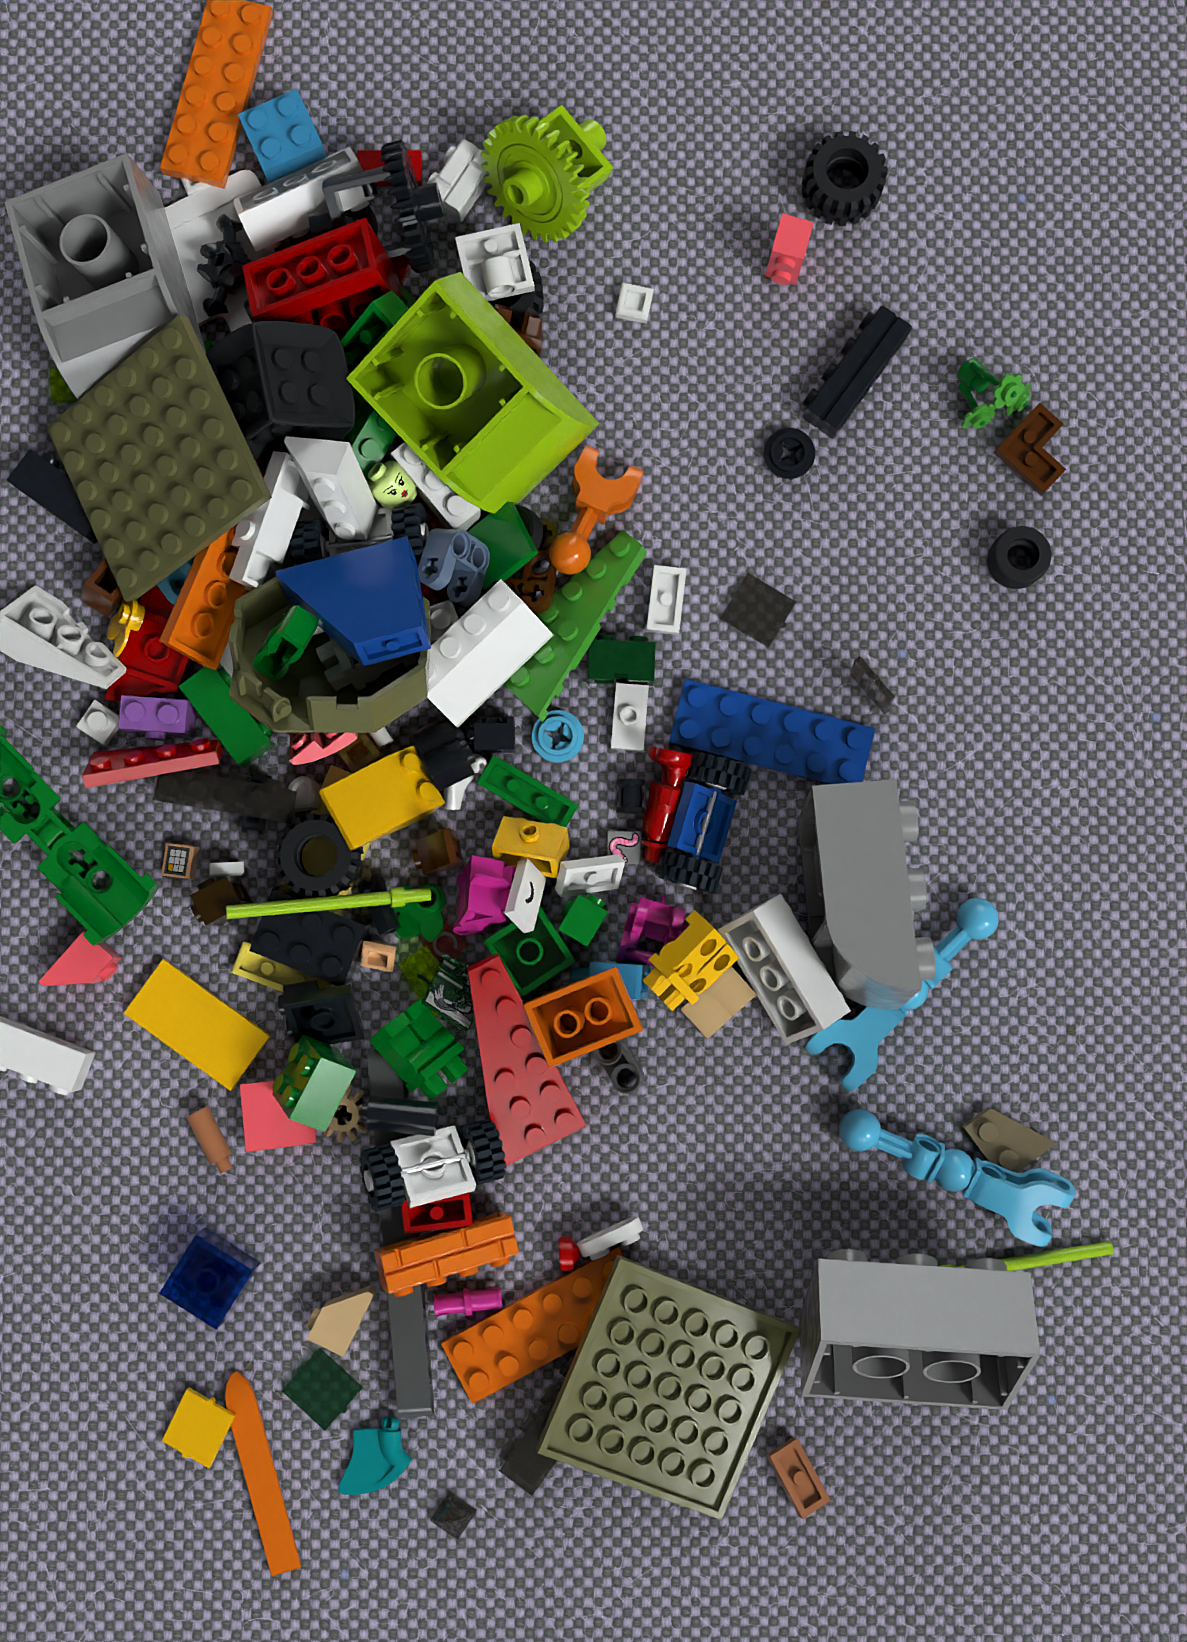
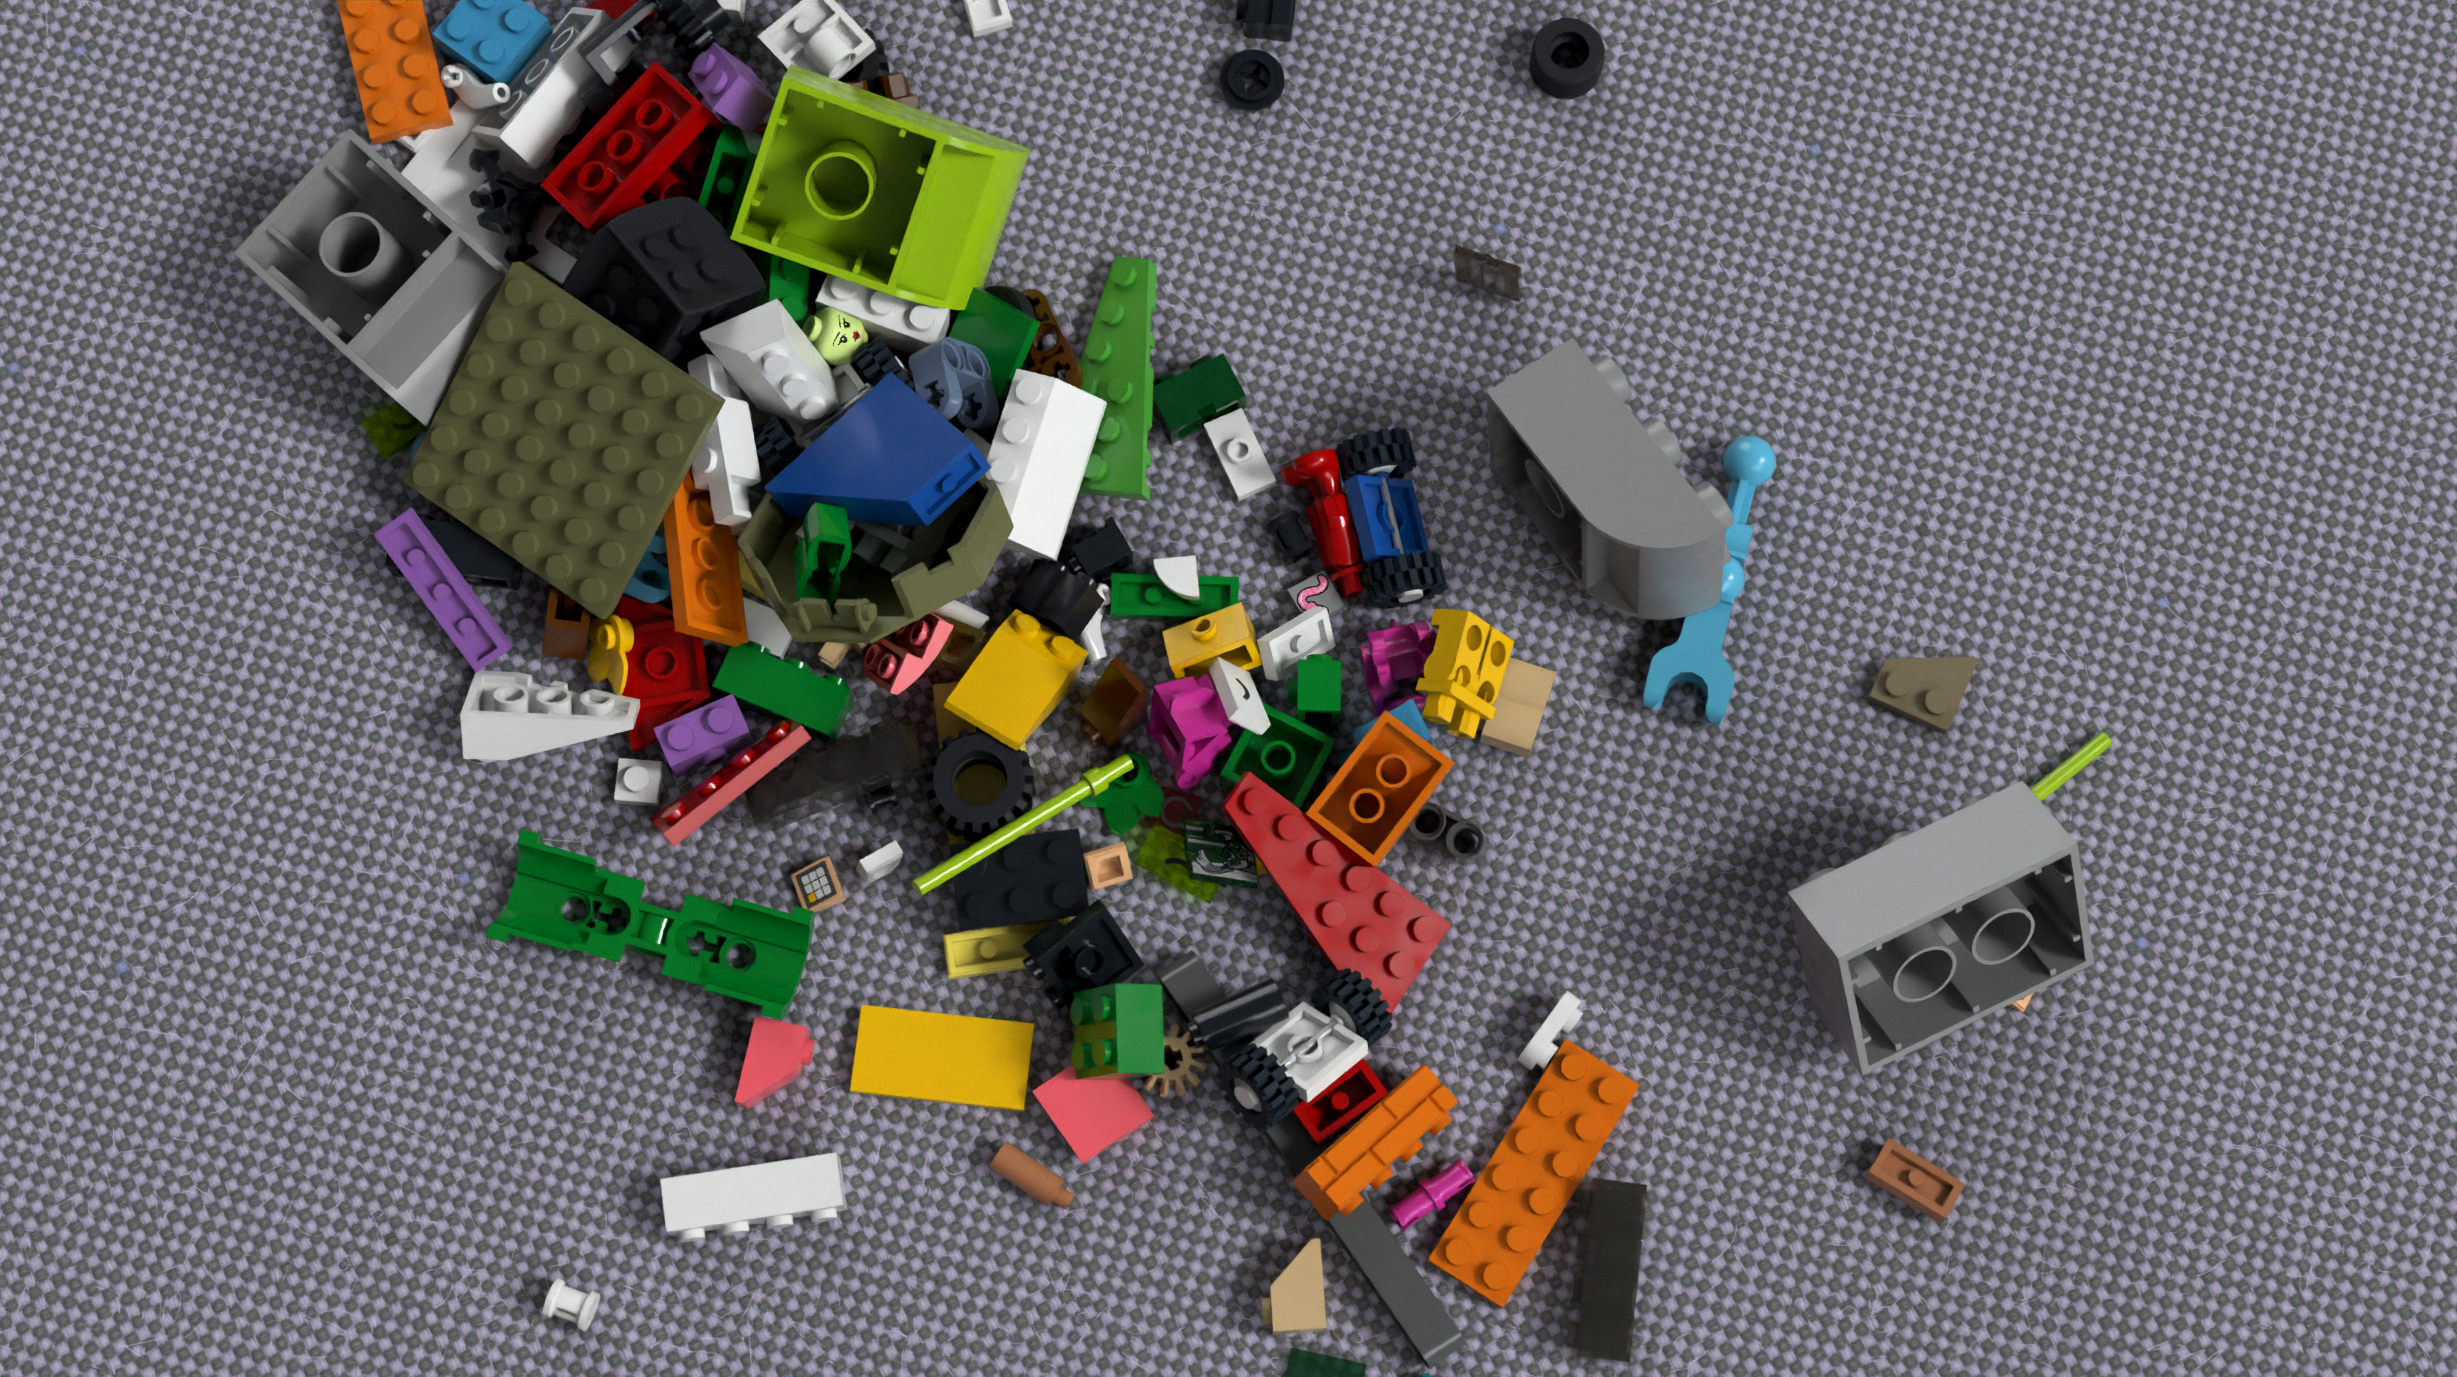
camera: 30 degrees left, 10 degrees down
clear blue brick [159,1228,261,1330] -> none
dark brown brick [190,876,253,926] -> none
white tile [286,776,321,812] -> none
black bar [357,873,401,936] -> none
green hips [369,995,469,1100] -> none
medium azure gear [532,710,584,763] -> none
olive plate [536,1255,801,1520] -> none
orange piece [549,445,644,575] -> none
red tile [558,1236,580,1271] -> none
white plate [646,565,686,635] -> none
blue plate [669,679,876,784] -> none
white brick [718,894,851,1045] -> none
clear smoke piece [720,573,796,648] -> none
medium azure piece [838,1108,1076,1247] -> none
none -> medium lavender plate [374,507,513,673]
none -> white arm [441,63,510,110]
none -> medium lavender brick [688,42,775,135]
none -> white tile [1153,556,1200,600]

